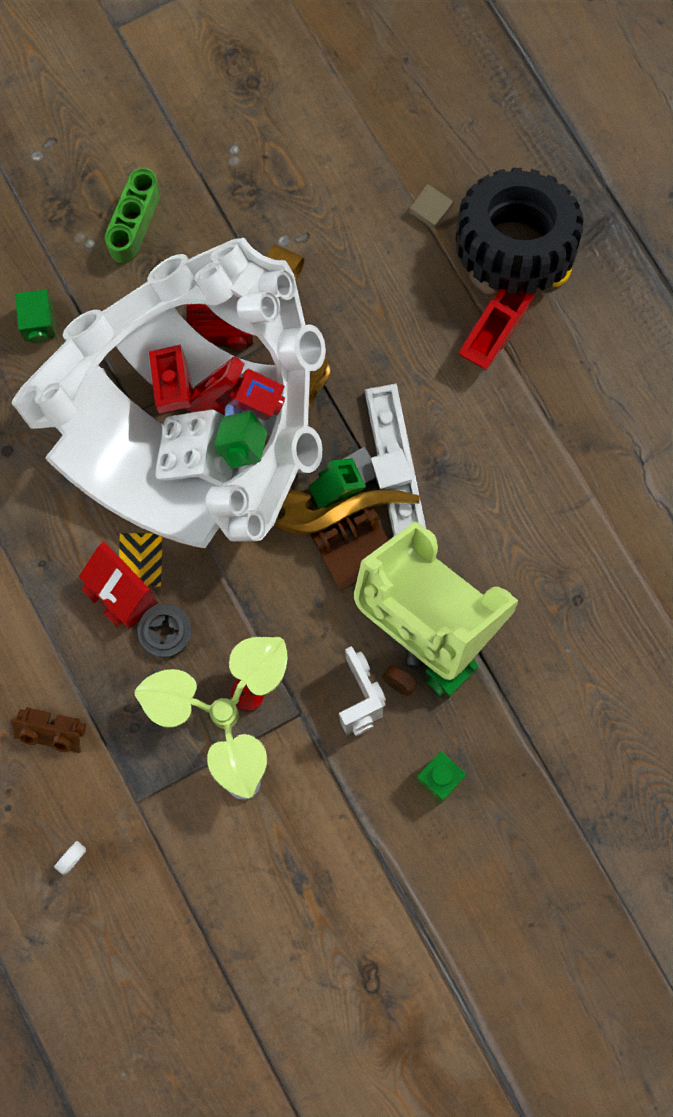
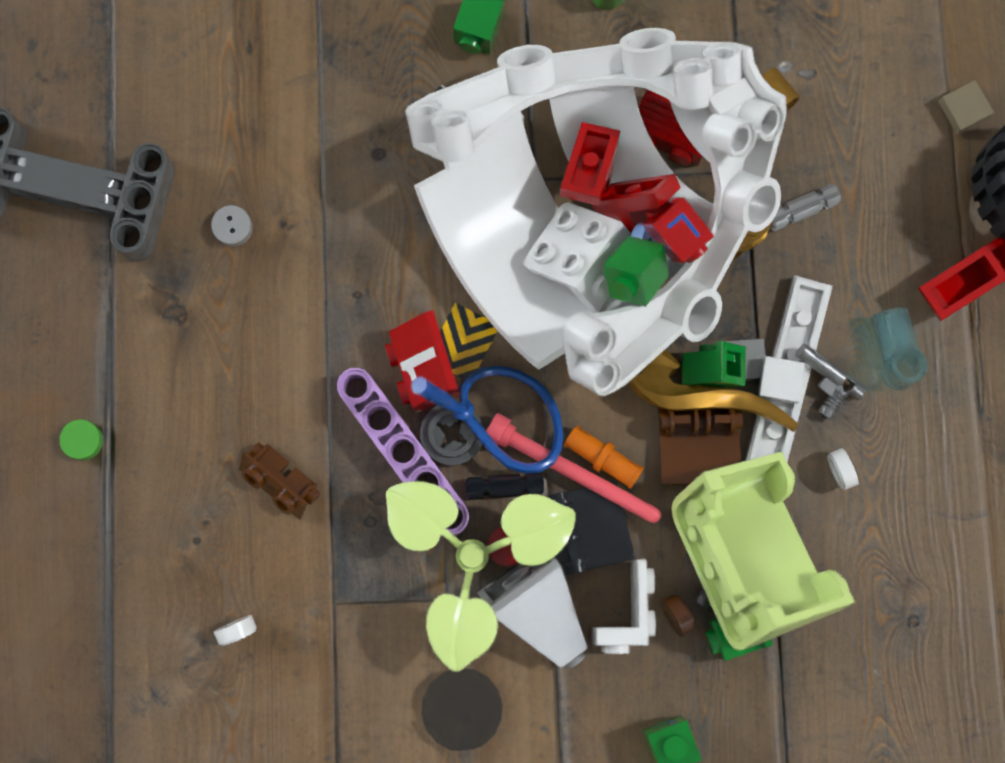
camera: 20 degrees right, 5 degrees up
none -> lavender beam [337,368,469,536]
none -> blue piece [411,366,564,474]
none -> clear smoke tile [422,668,503,751]
none -> black axle [465,473,544,499]
none -> slope [477,557,588,669]
none -> coral piece [486,413,661,523]
none -> black hinge [547,481,635,576]
none -> orange pin [563,425,644,490]
none -> light grey axle [770,184,841,231]
none -> flat silver hose [796,344,867,420]
none -> white tile [827,448,859,490]
none -> clear light blue piece [871,307,928,391]

